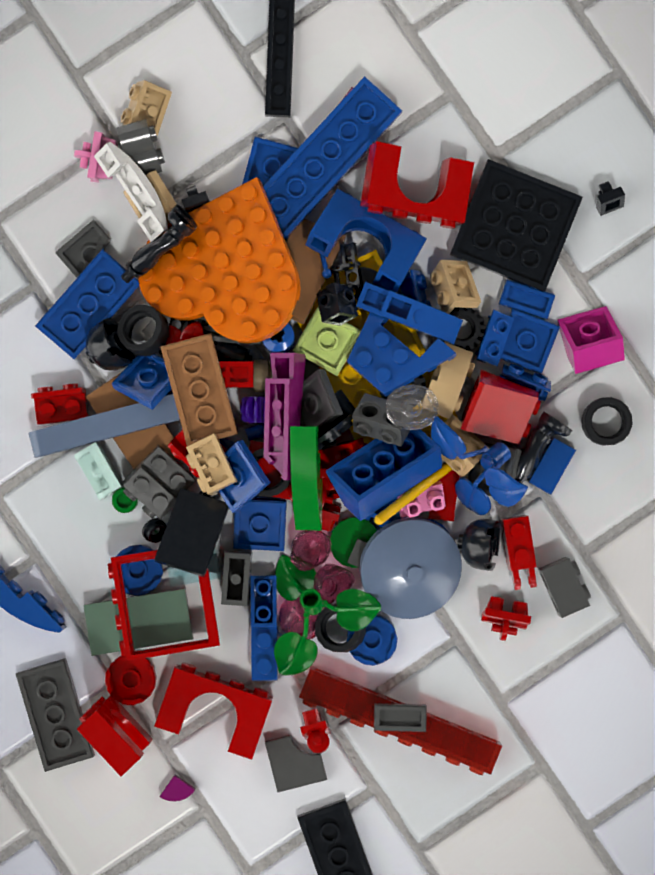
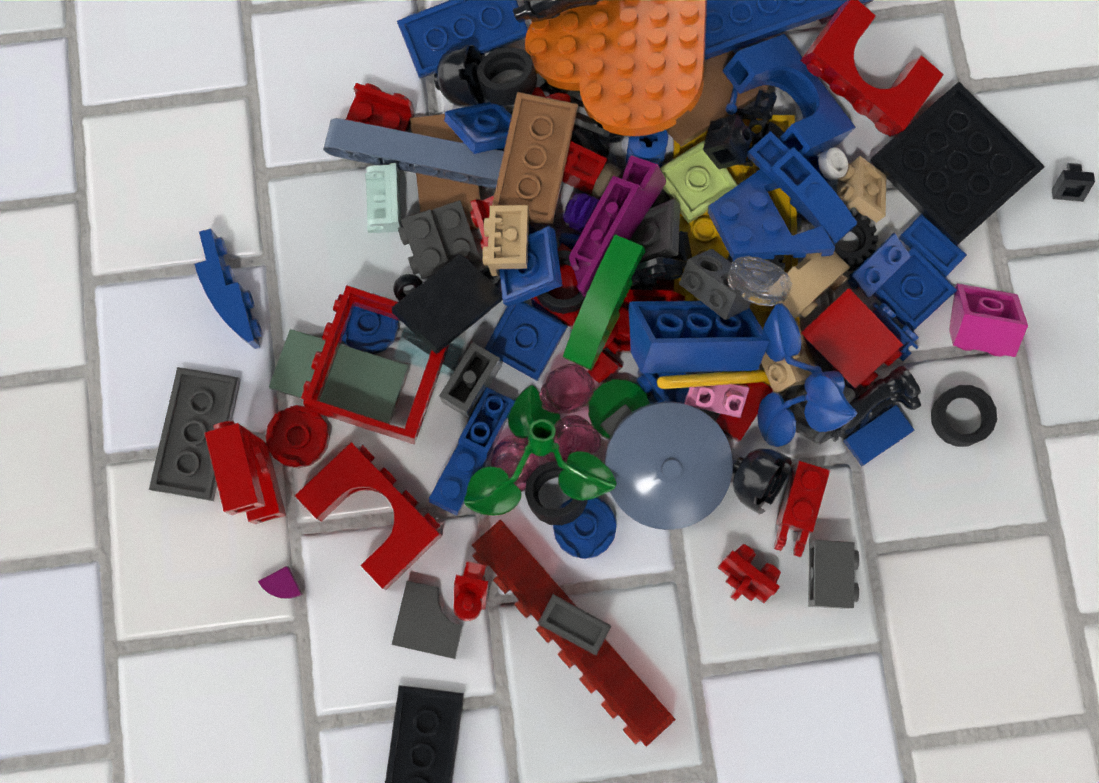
camera: 25 degrees right, 10 degrees down
green tile [112,488,138,513] -> none
none -> white tile [818,147,848,180]

